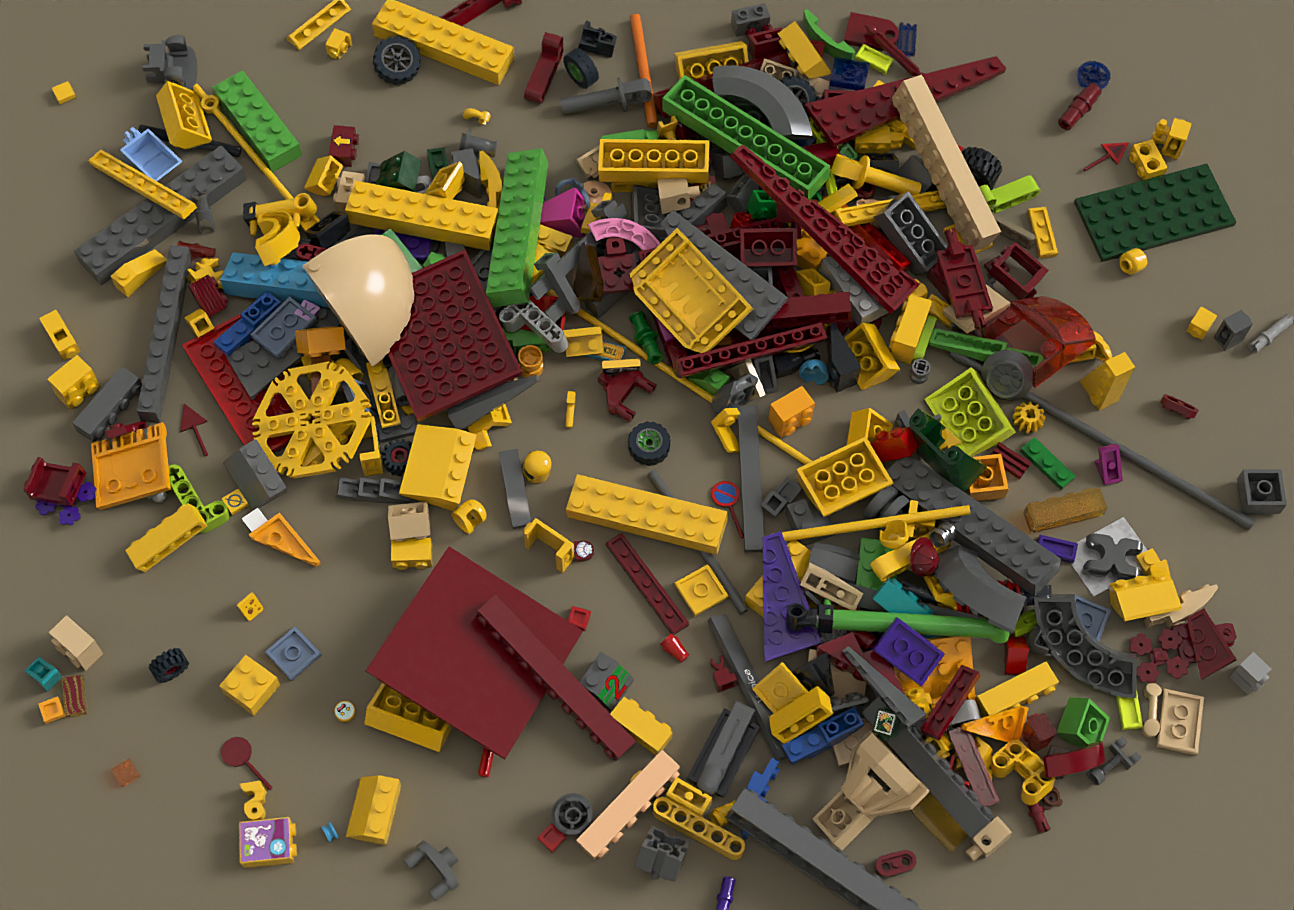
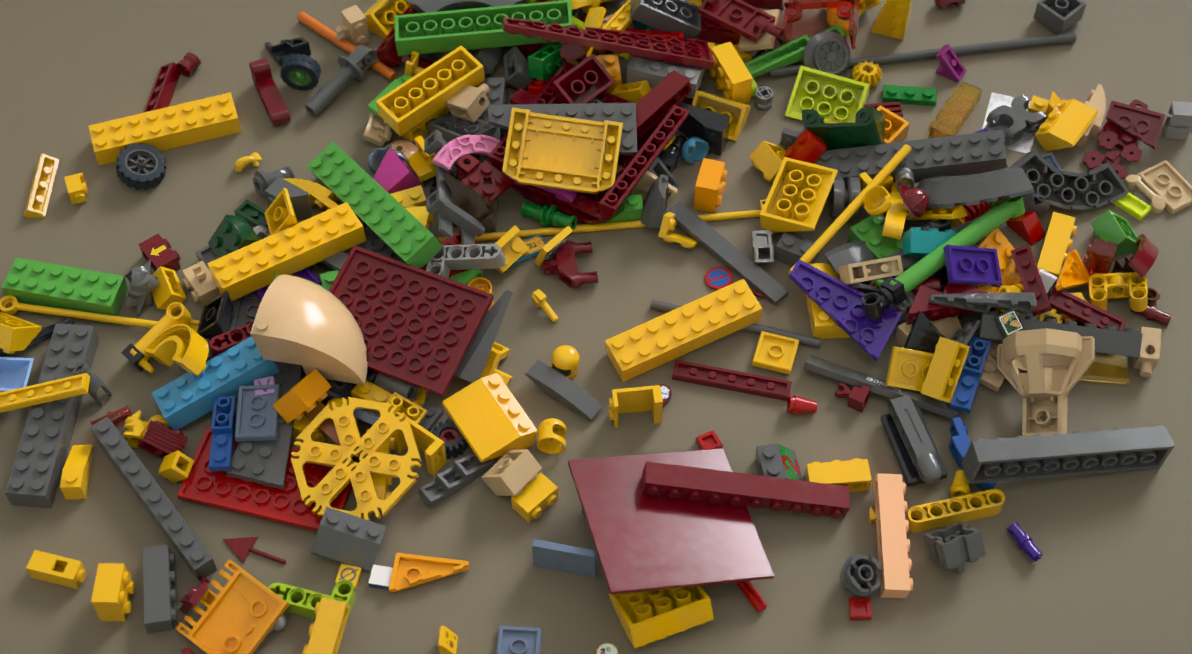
camera: 40 degrees left, 10 degrees down
black wheel [628,421,670,466] -> none
yellow brick [666,777,712,817] -> none
dark red plate [875,850,917,878] -> none
dark grey bar [1087,736,1142,786] -> none
none -> dark grey hair [124,260,160,317]
none -> tan brick [335,5,370,46]
none -> sand blue tile [532,539,597,577]

